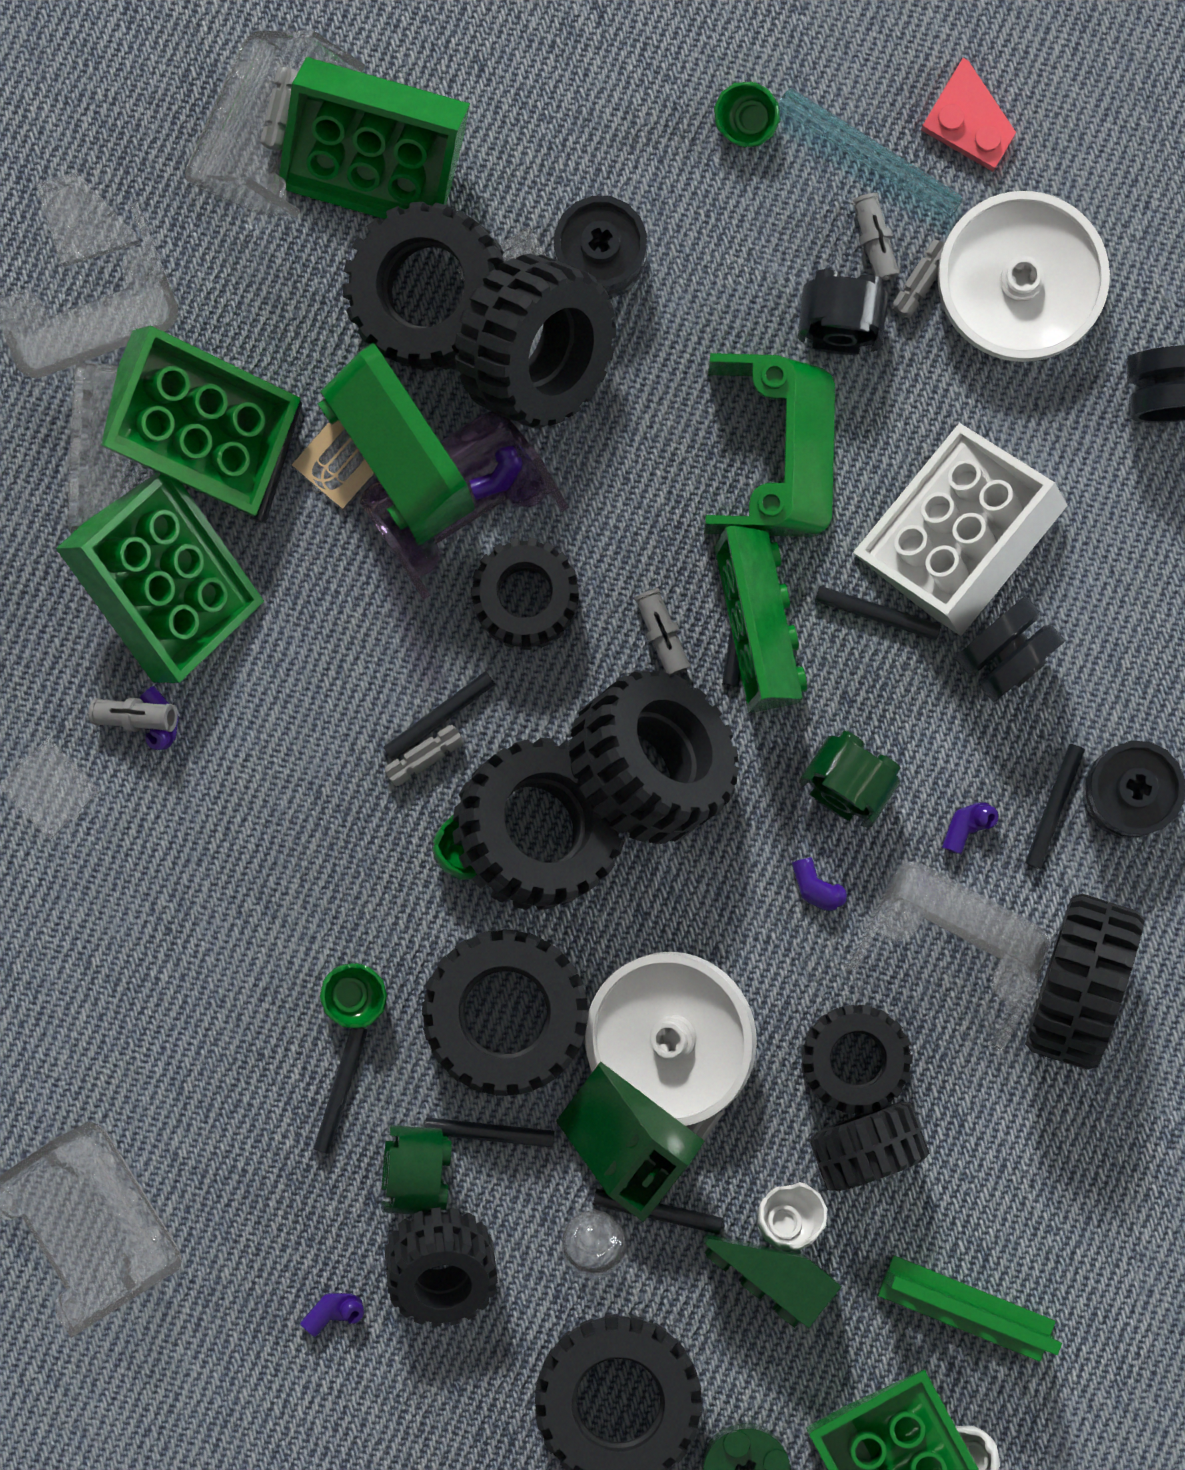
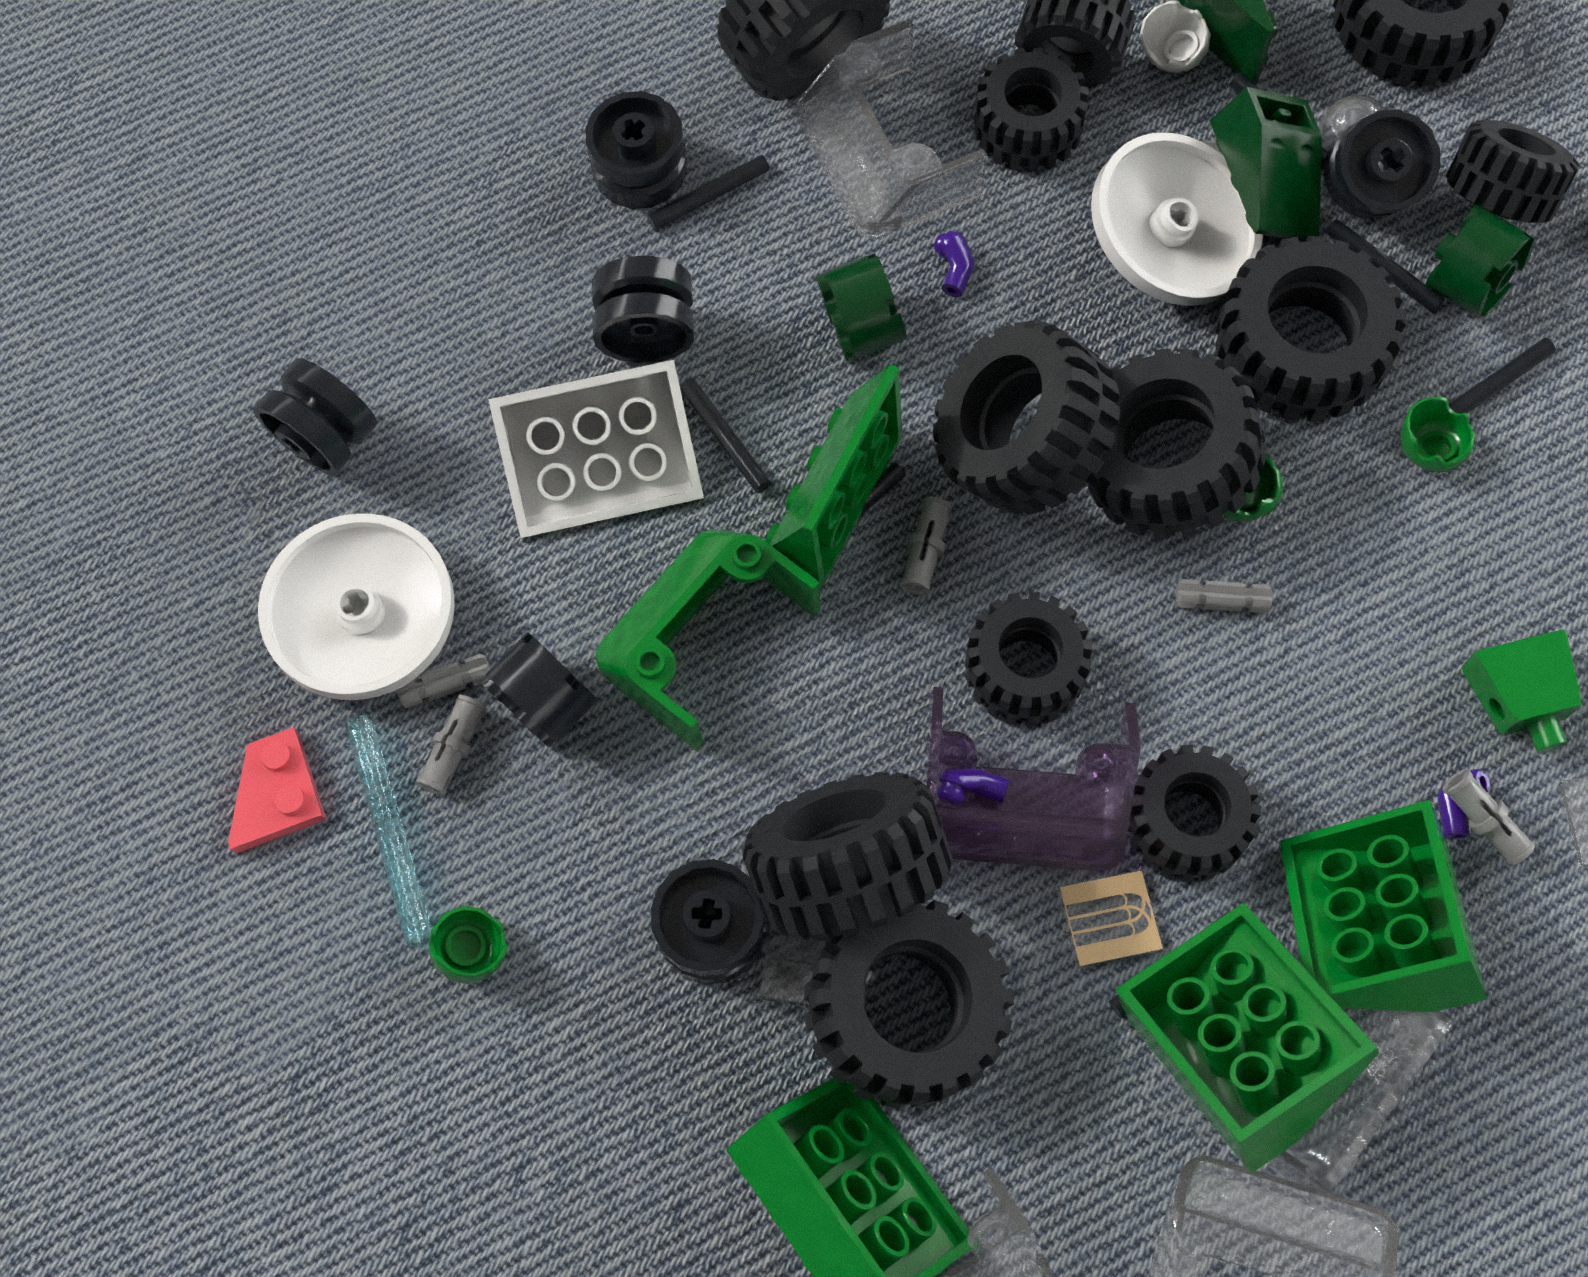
camera: 140 degrees left, 15 degrees down
green windscreen [317,343,475,546] -> none
black bar [383,671,496,761] -> none
dark purple arm [941,802,999,855] -> none
none -> black tyre [1124,744,1261,882]
none -> black wheel [1324,109,1441,219]
none -> green torso [1461,629,1582,754]

